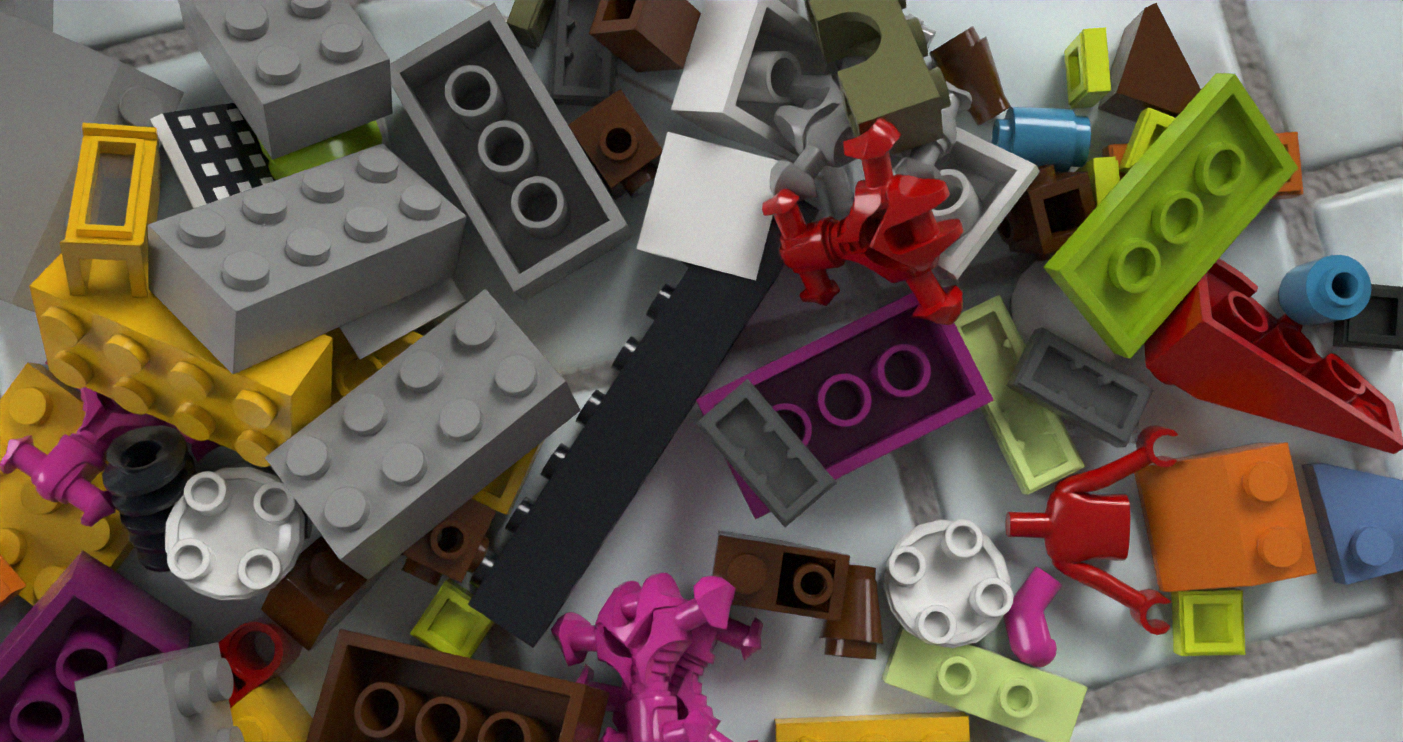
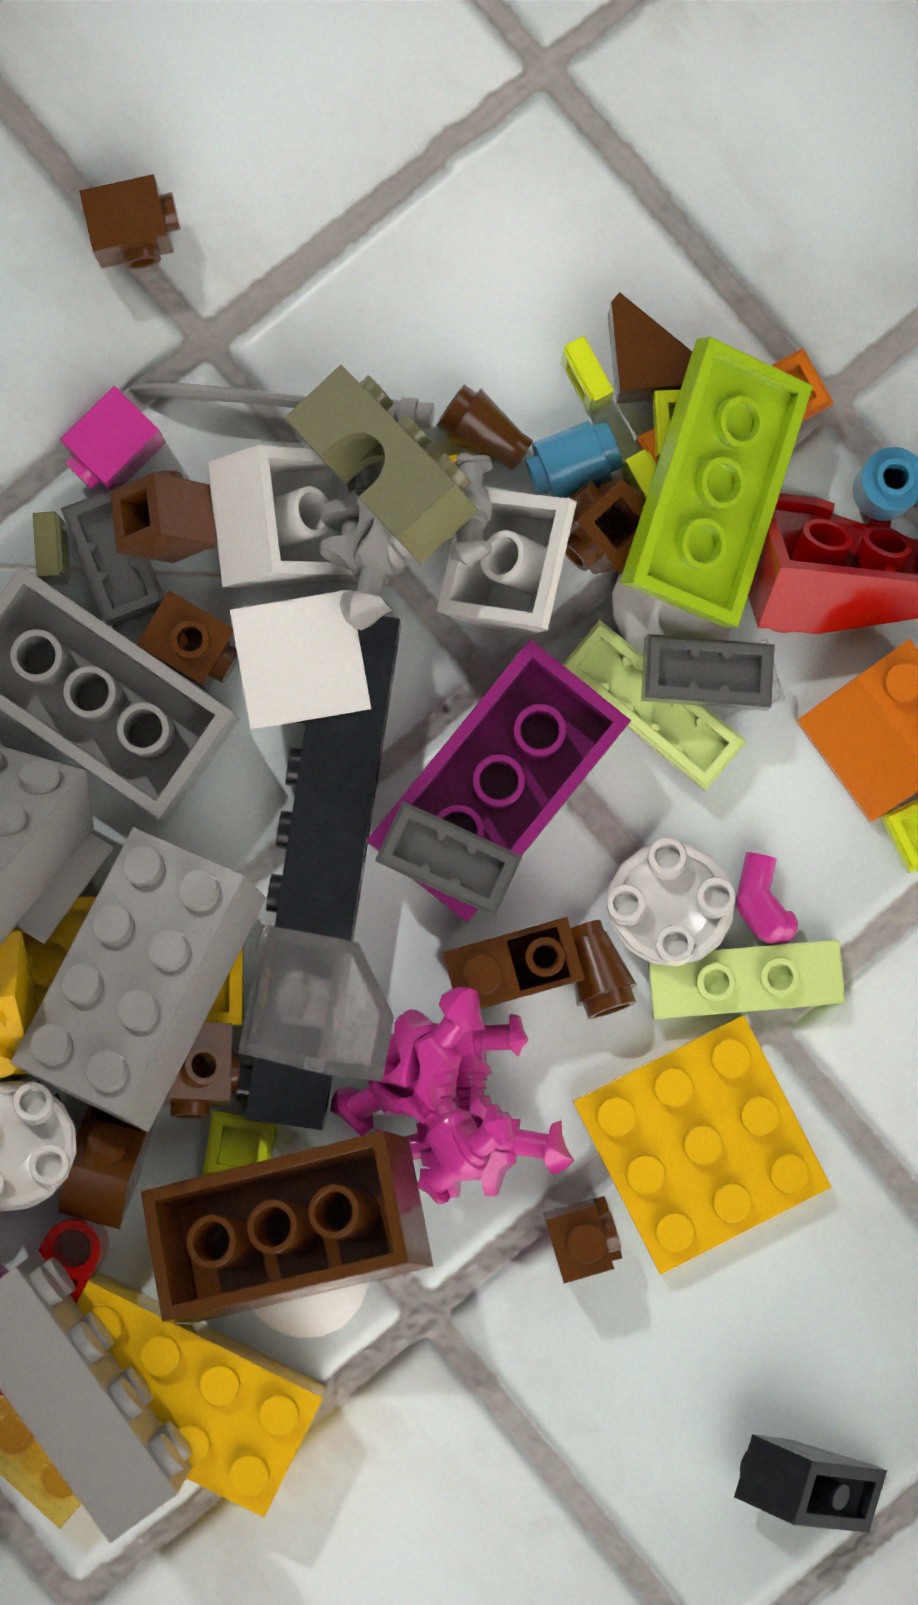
camera: 30 degrees left, 0 degrees up
red piece [762,117,964,325] -> none
red piece [1005,425,1178,635] -> none
none -> clear slope [238,925,394,1081]

